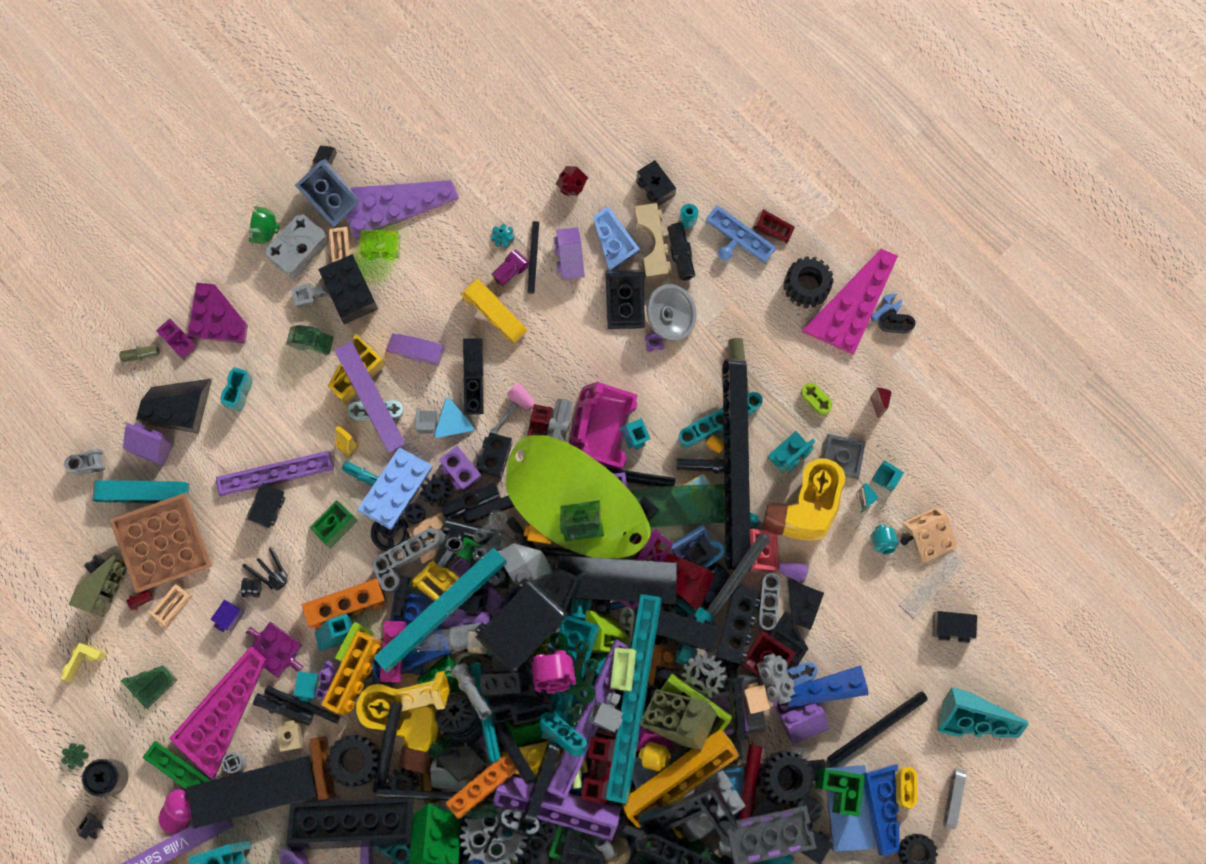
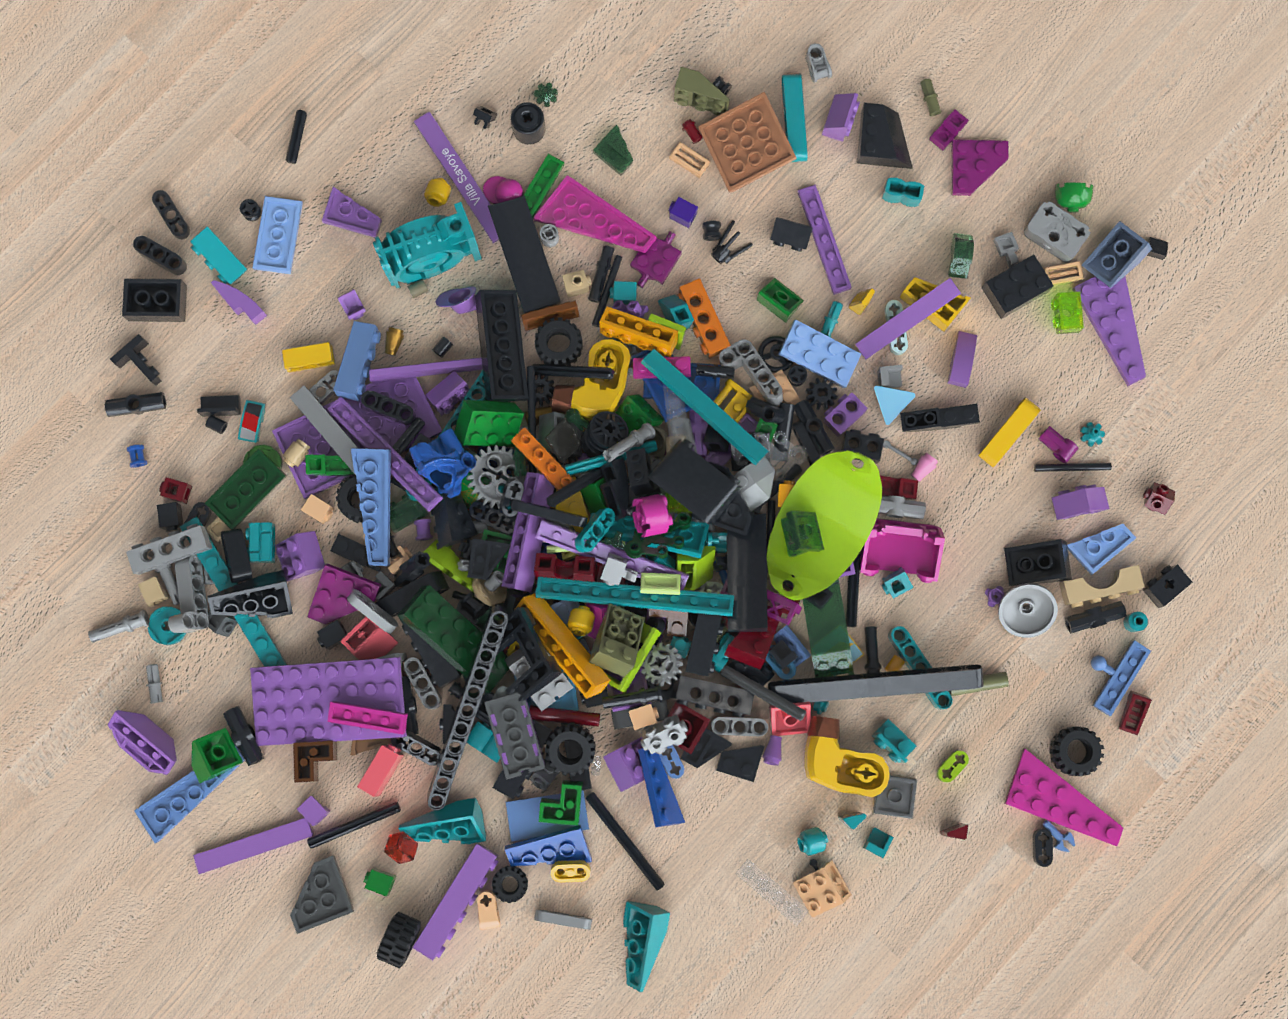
camera: 85 degrees right, 5 degrees up
light yellow bracket [61,642,107,682] -> none
yellow bracket [394,671,450,711] -> none
black brick [932,611,977,643] -> none

